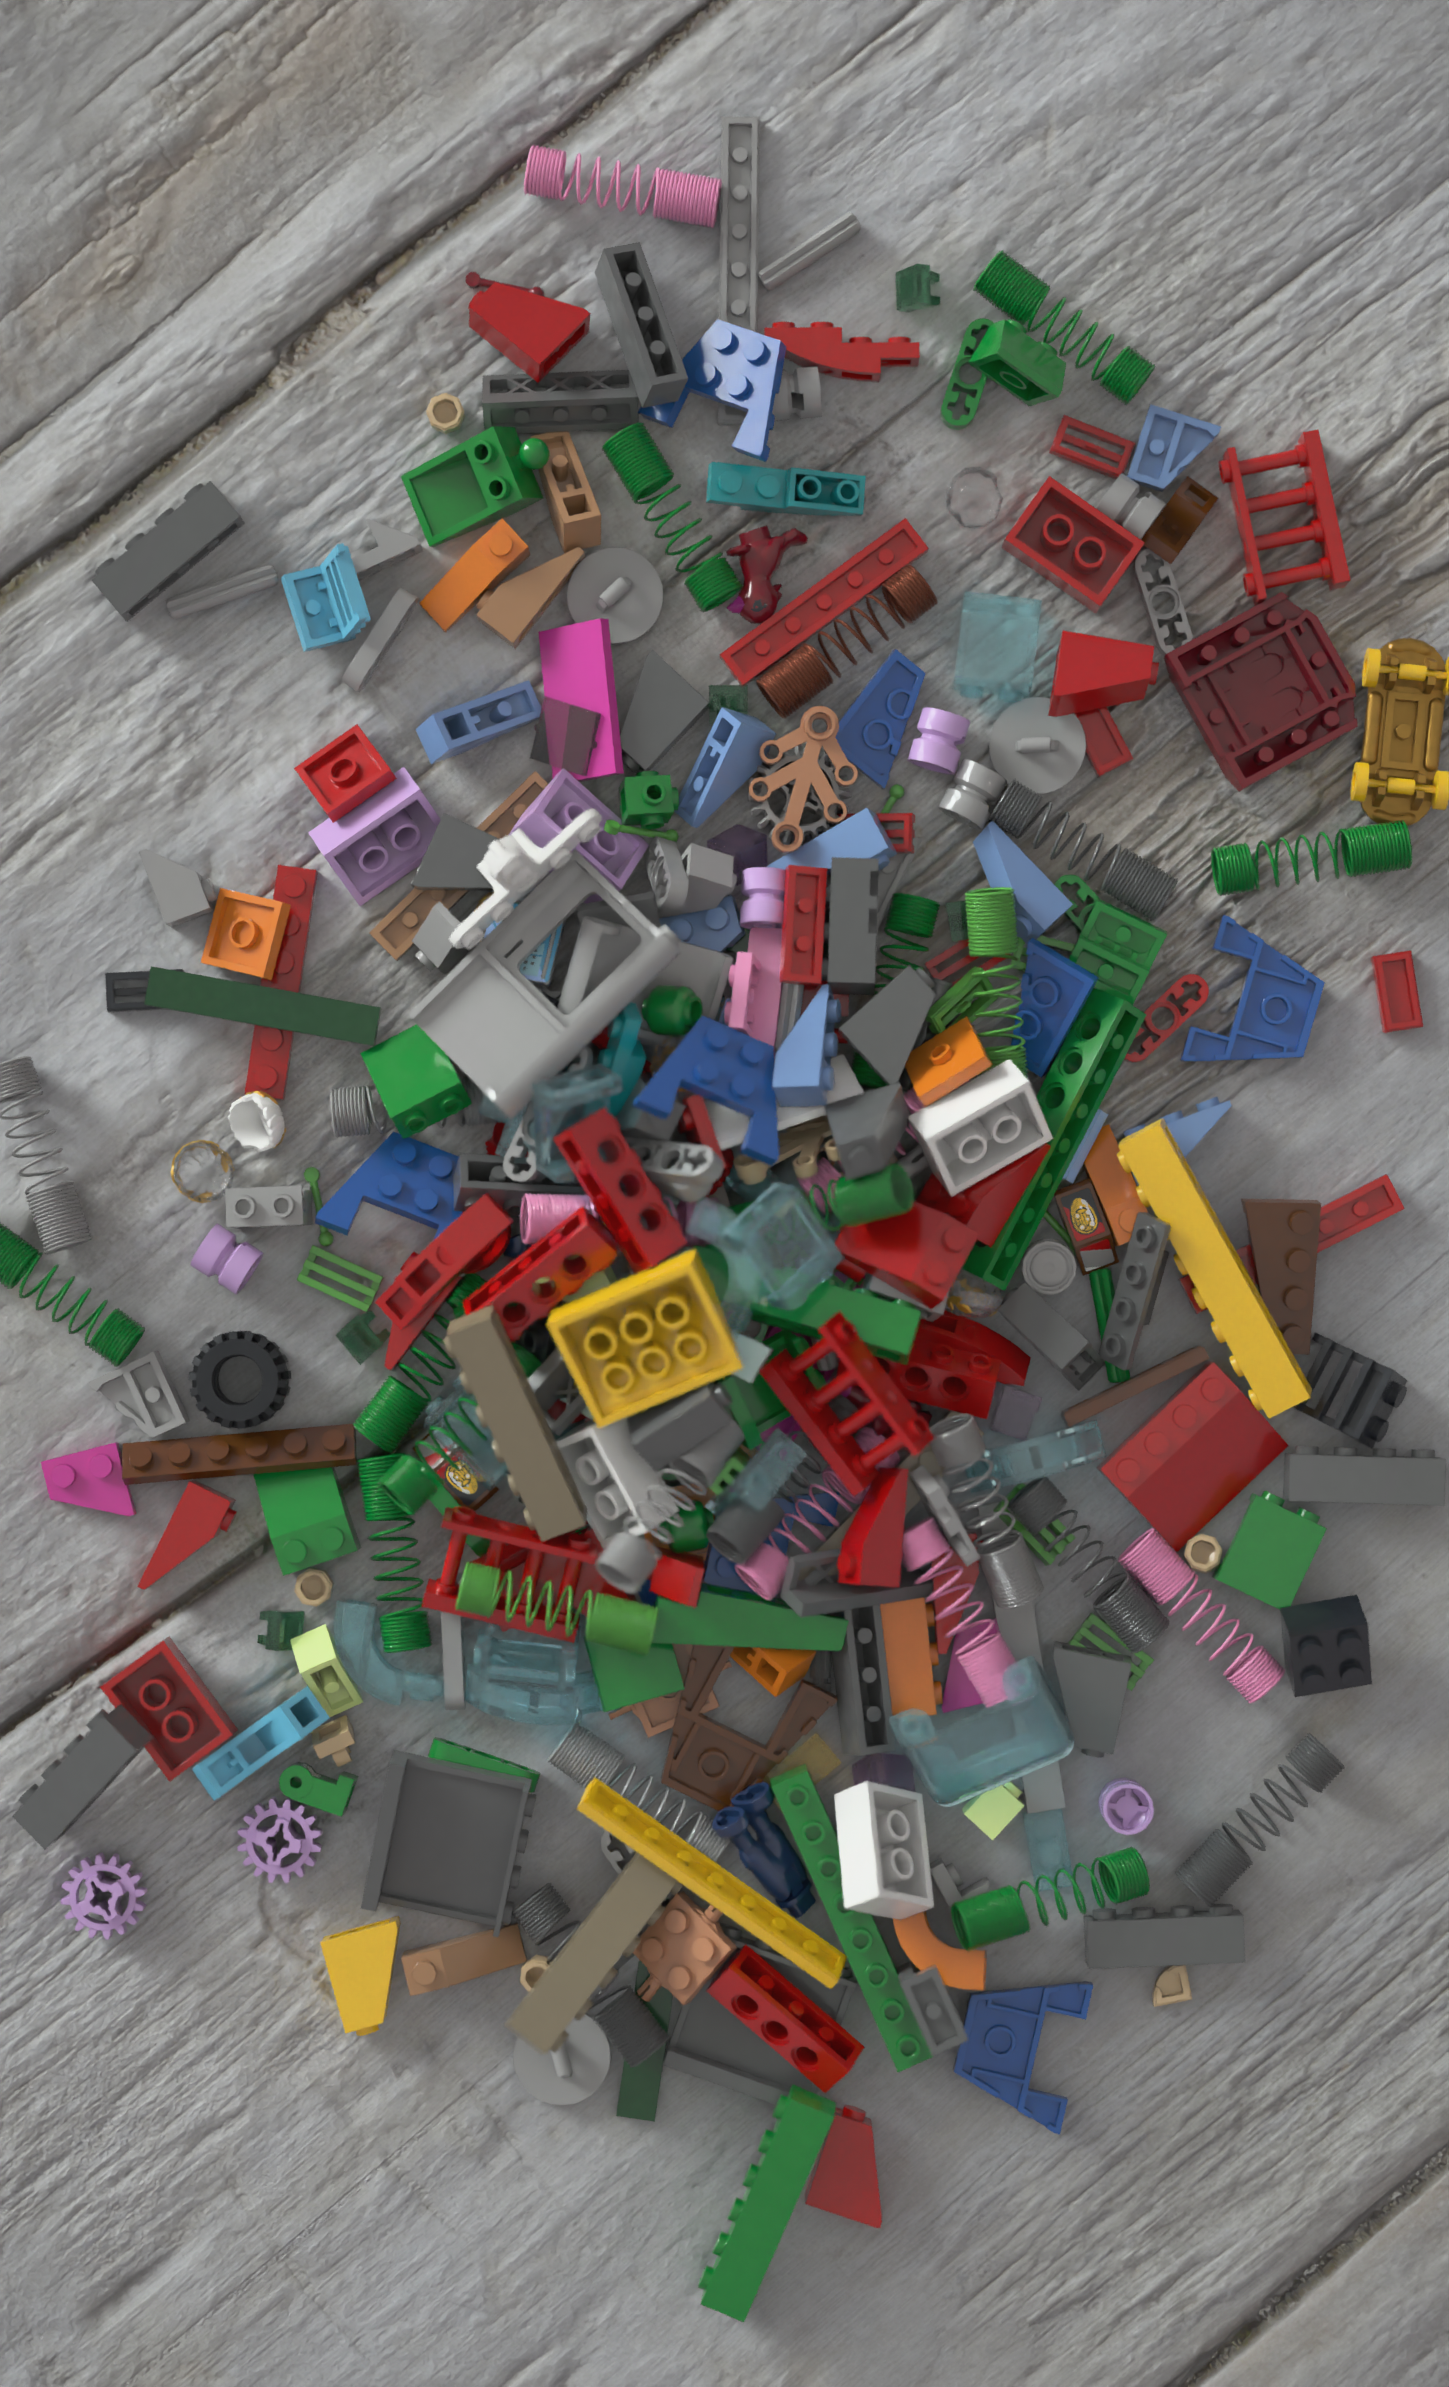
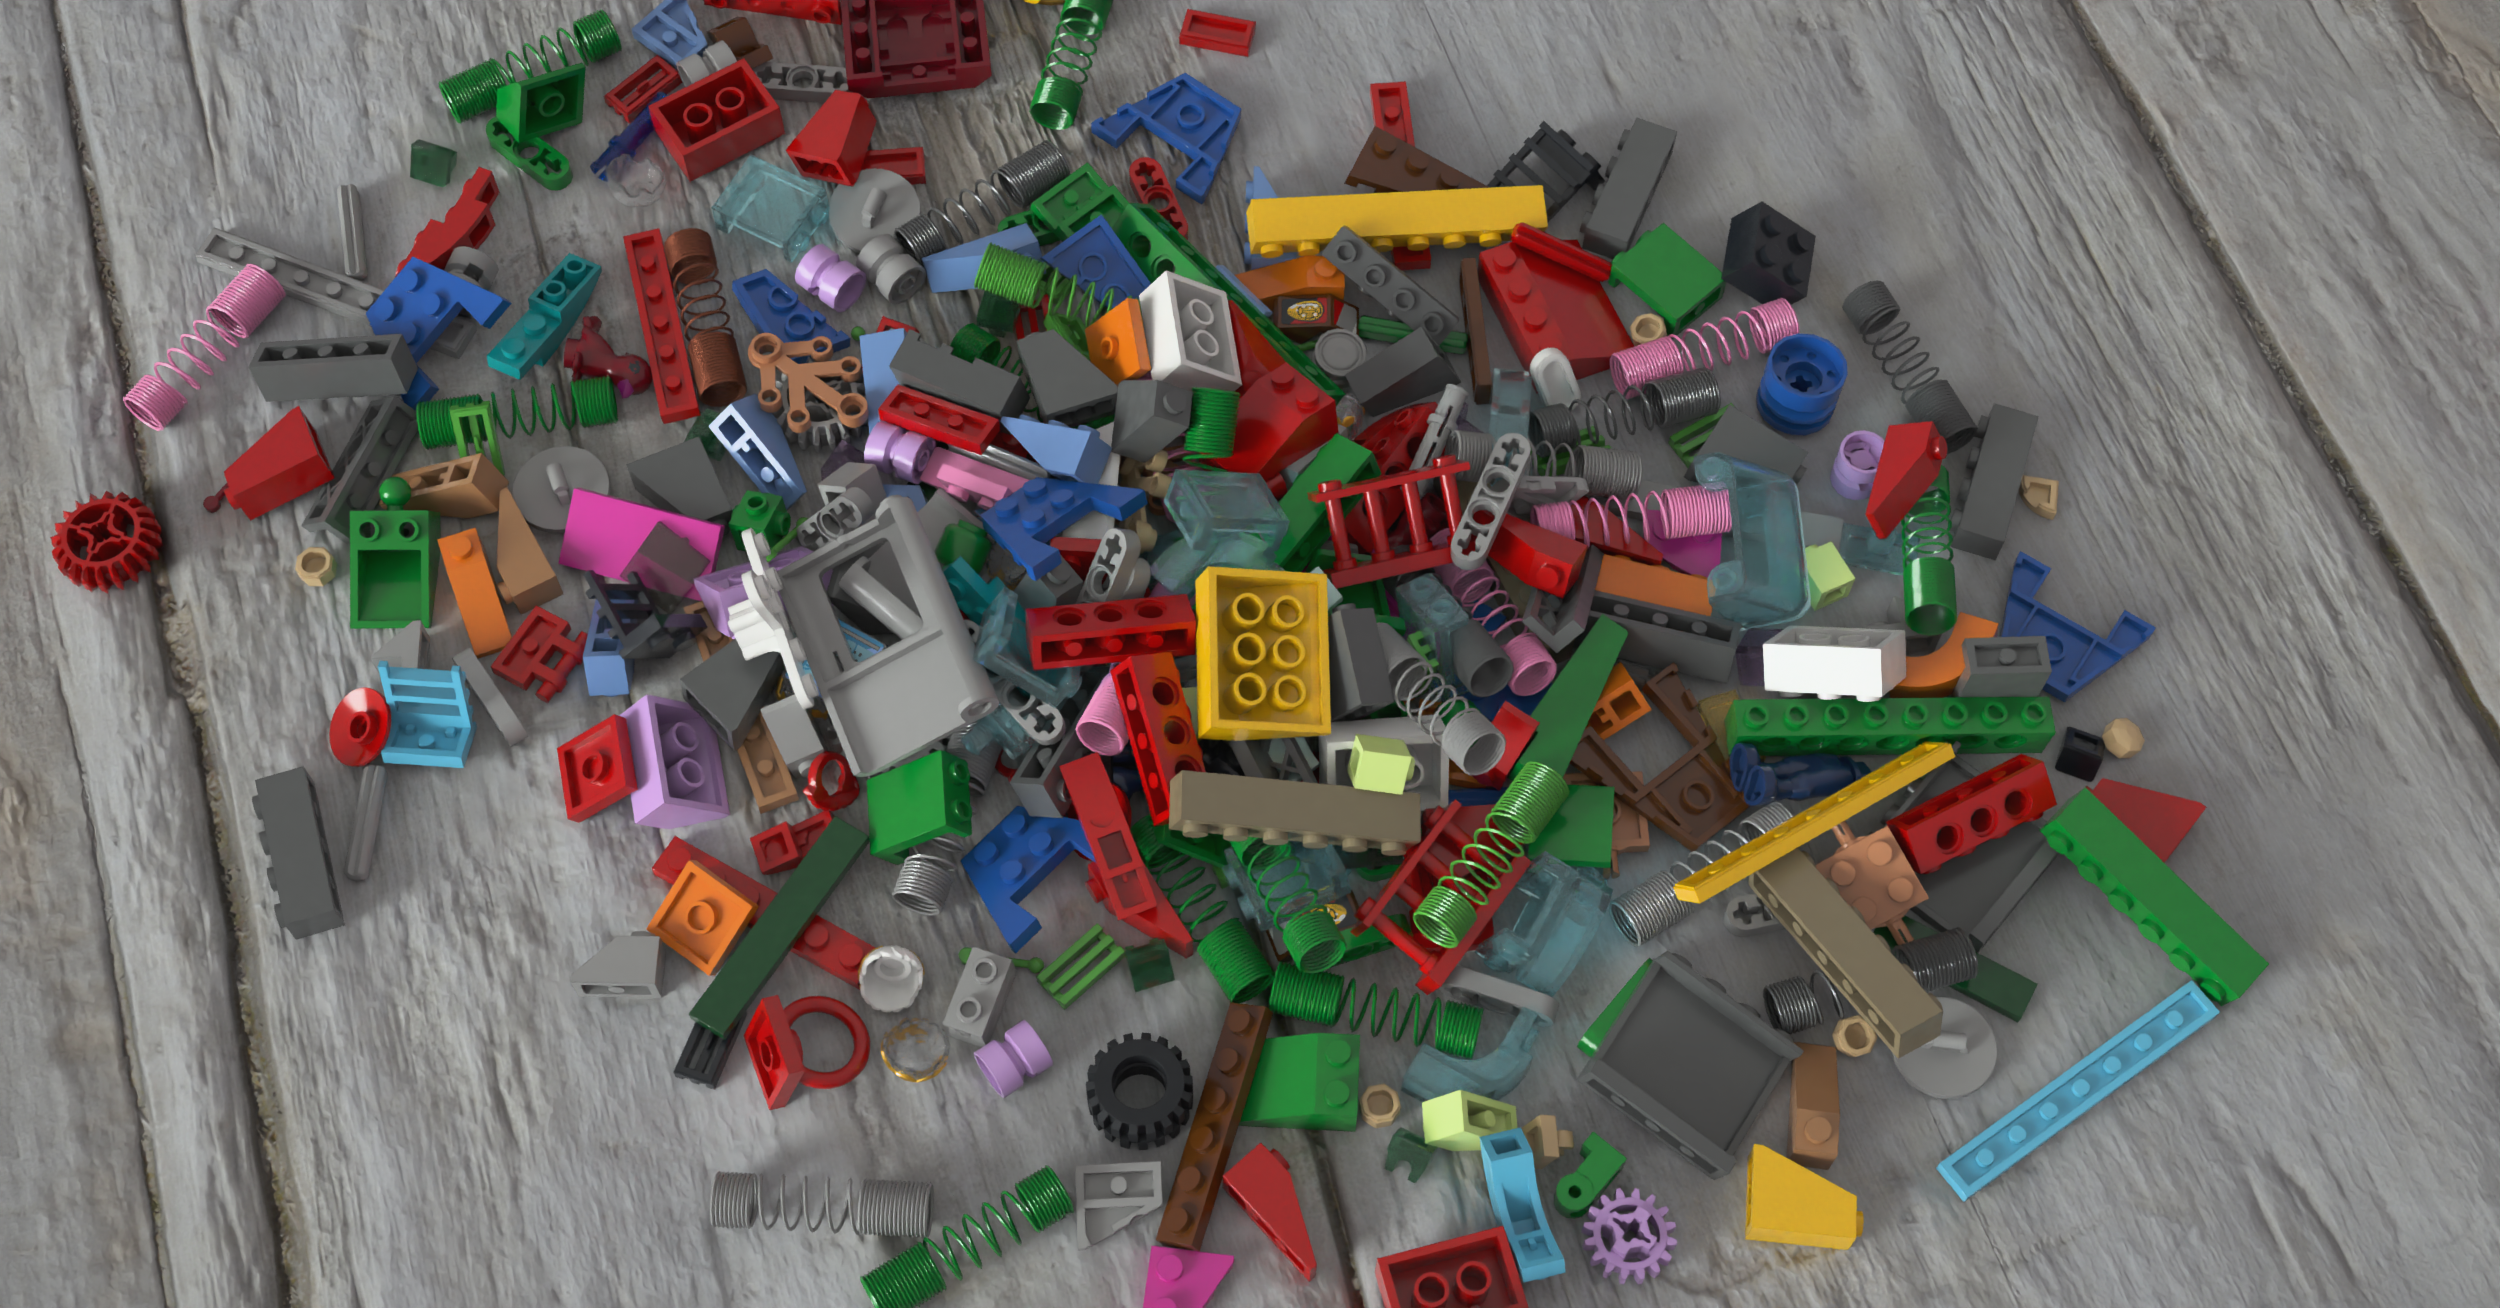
camera: 70 degrees left, 25 degrees down
none -> red gear [50,490,163,594]
none -> red dish [329,687,391,767]
none -> bright green tile [449,401,505,476]
none -> red plate [490,605,588,703]
none -> black plate [583,570,707,659]
none -> clear blue pin [590,92,668,182]
none -> red tile [743,995,870,1110]
none -> red slope [750,810,835,875]
none -> red piece [803,751,860,811]
none -> yellowish green brick [1347,734,1415,795]
none -> light grey pin [1400,384,1469,499]
none -> light grey beam [1451,433,1531,571]
none -> red axle [1511,222,1612,282]
none -> white tile [1530,348,1581,410]
none -> blue wheel [1756,333,1848,436]
none -> red slope [1865,421,1947,539]
none -> medium azure plate [1936,980,2220,1202]
none -> black slope [2055,726,2105,782]
none -> tan tile [2102,718,2145,759]

